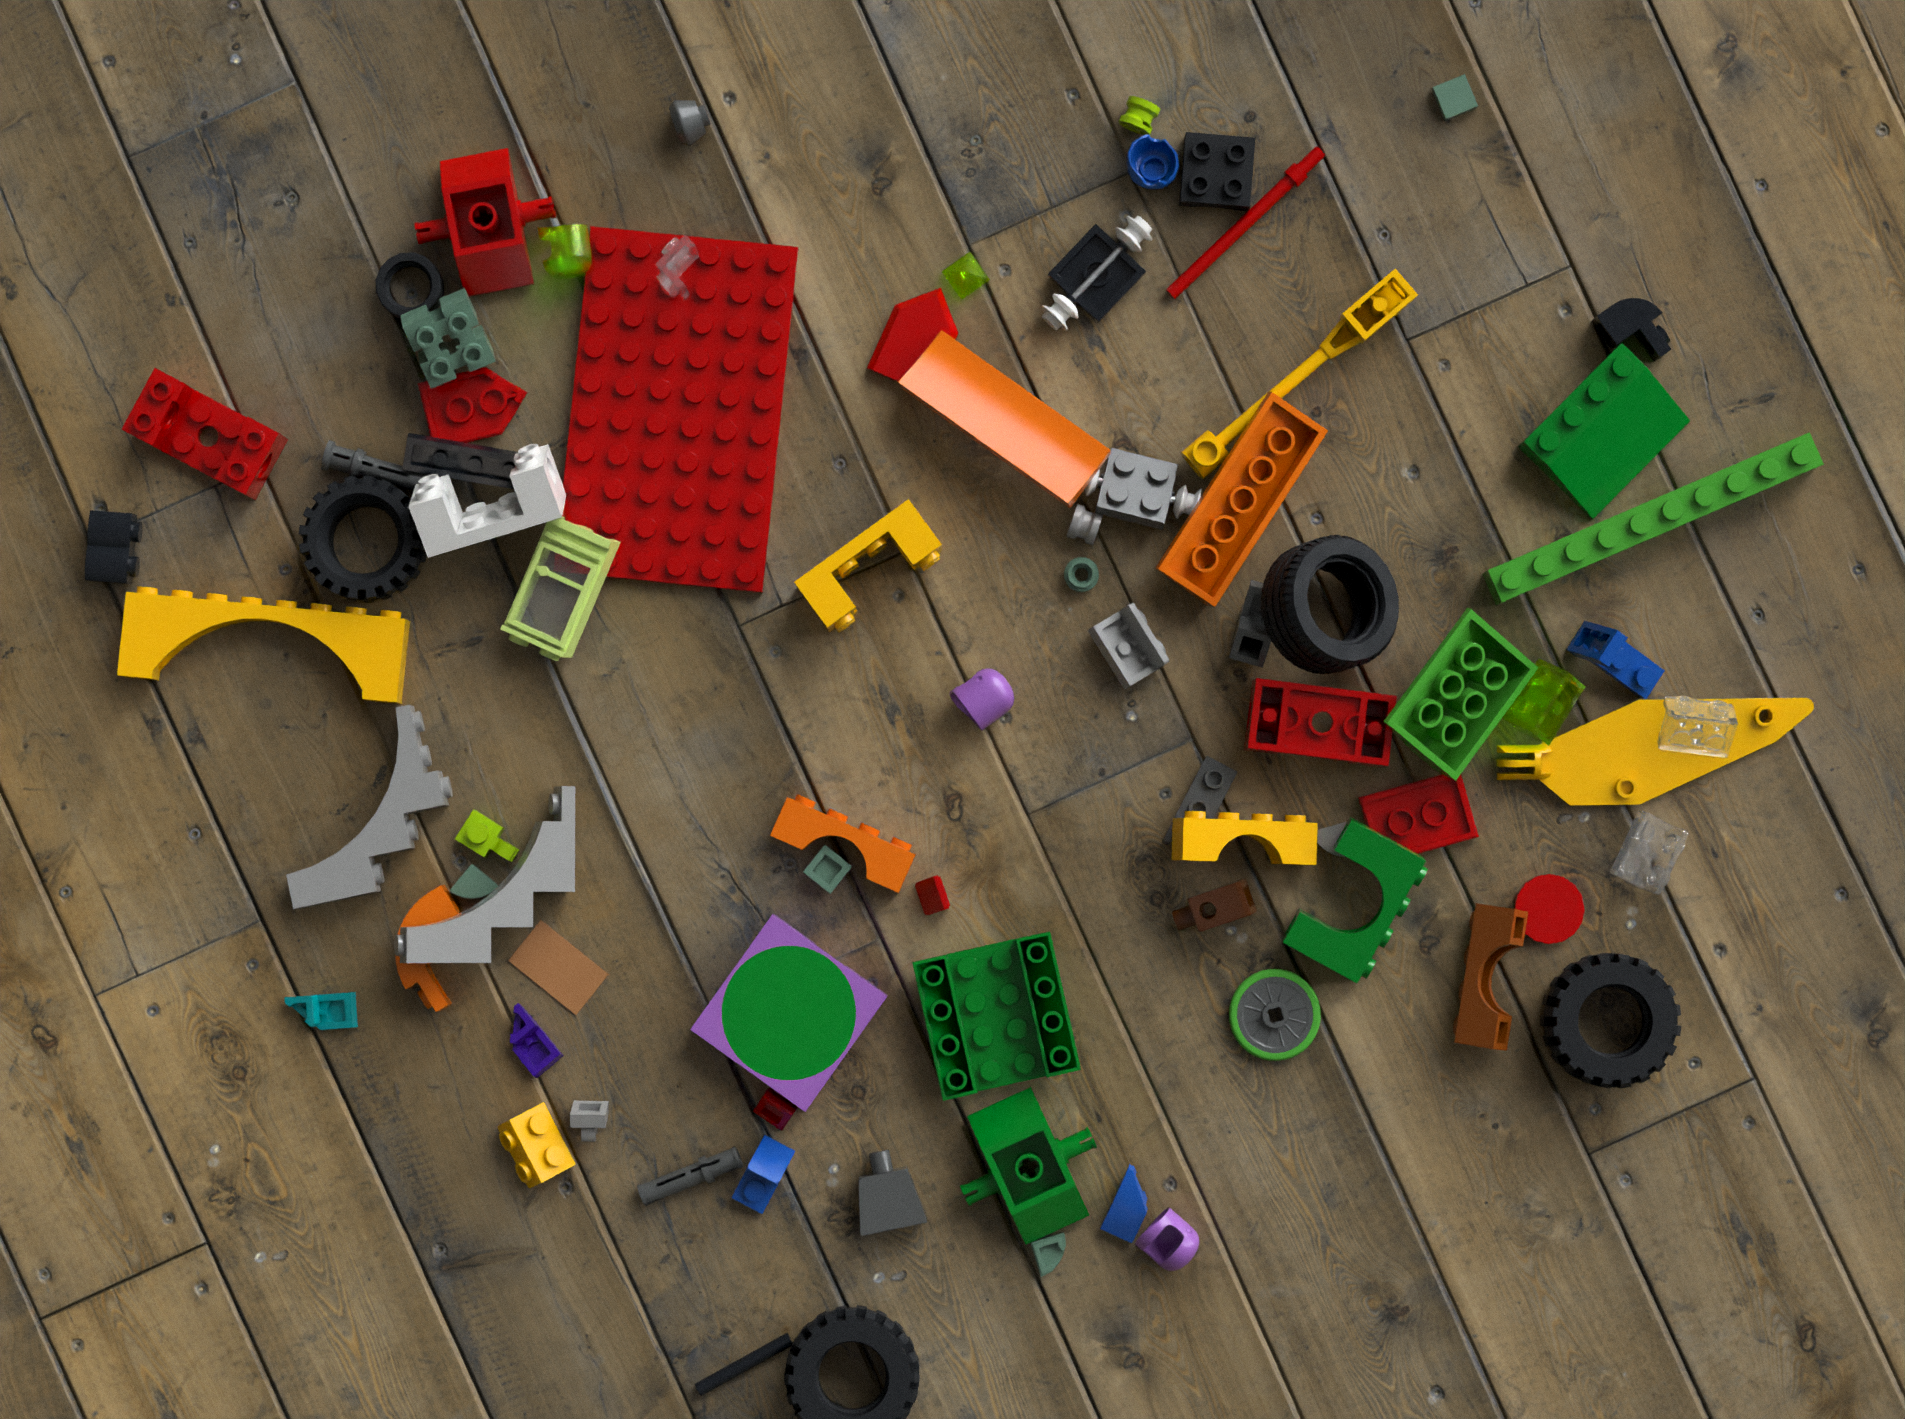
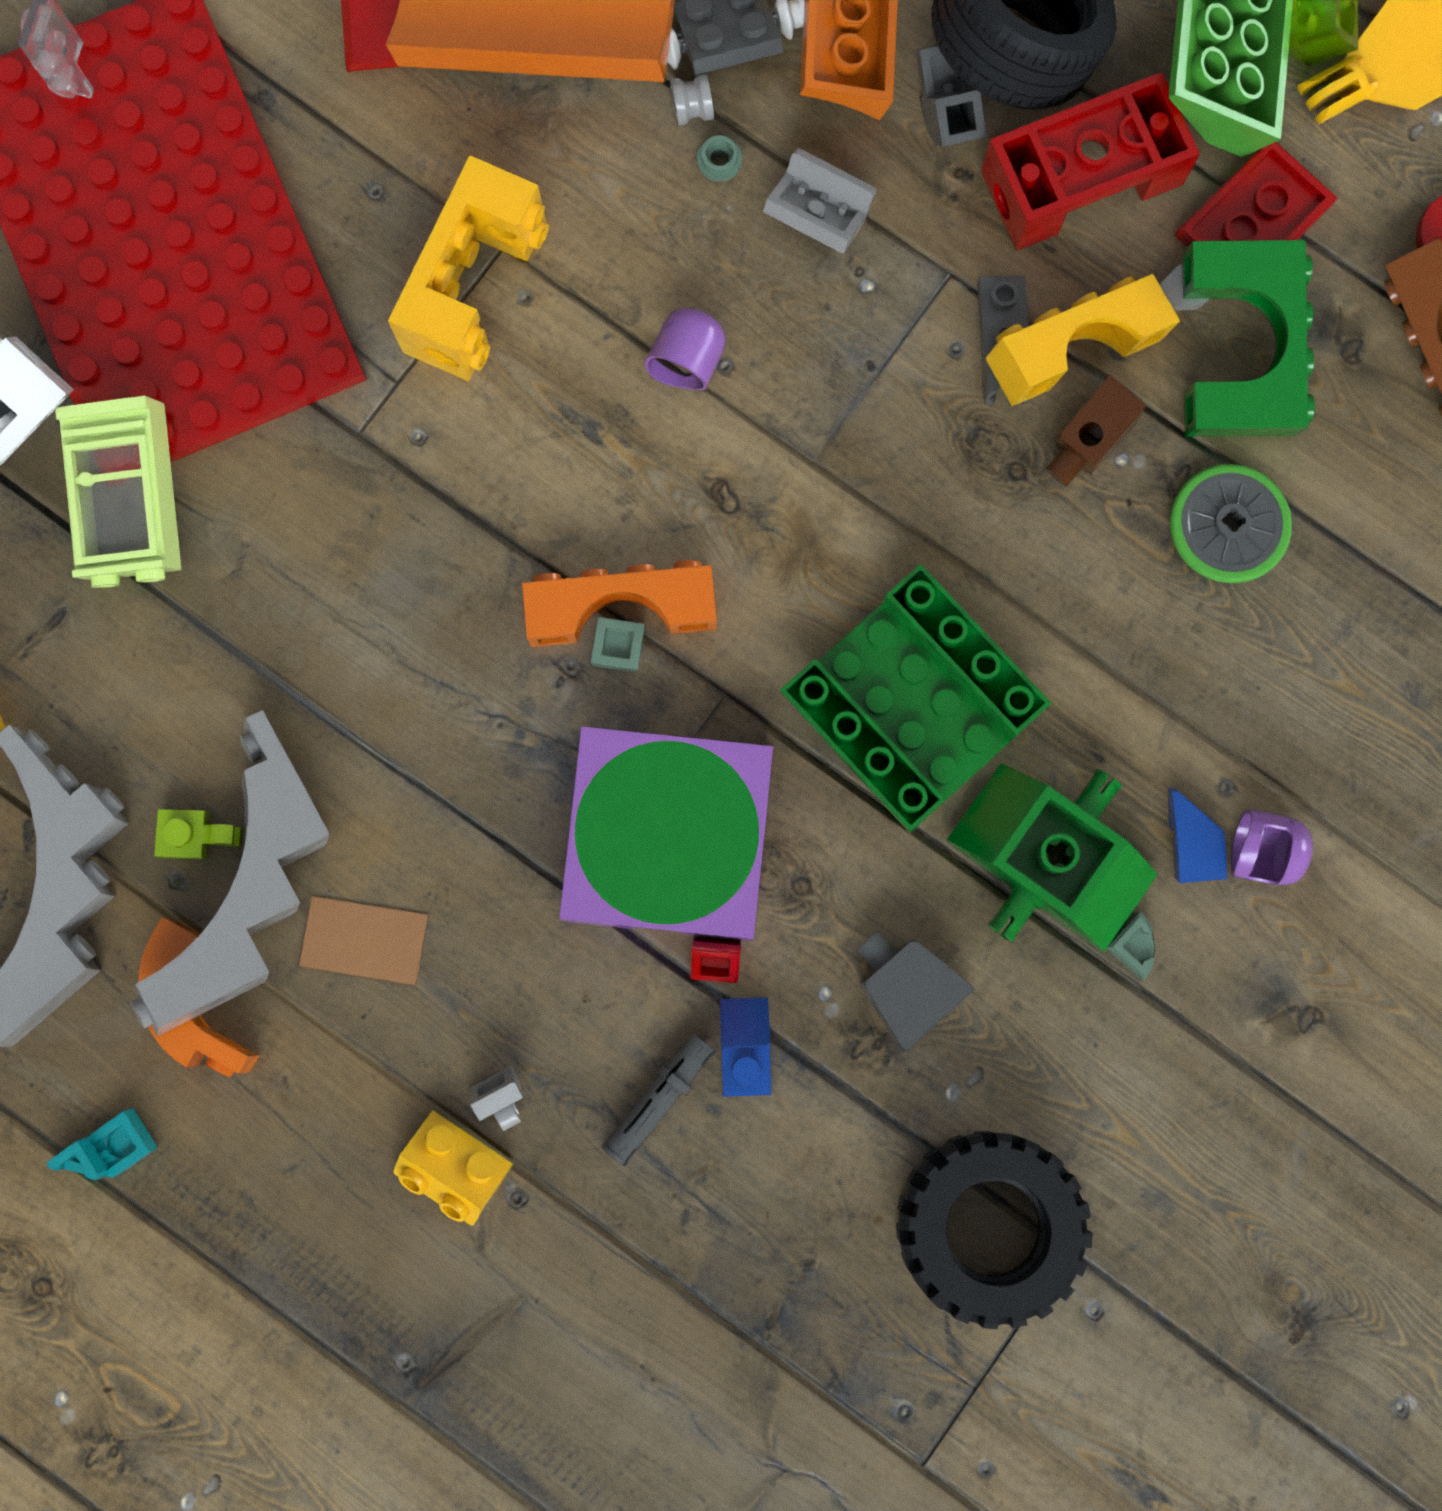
camera: 30 degrees left, 5 degrees down
sand green tile [449,864,499,899] -> none
dark purple slope [510,1003,564,1078] -> none
black bar [695,1332,793,1396] -> none
red slope [915,875,950,915] -> none

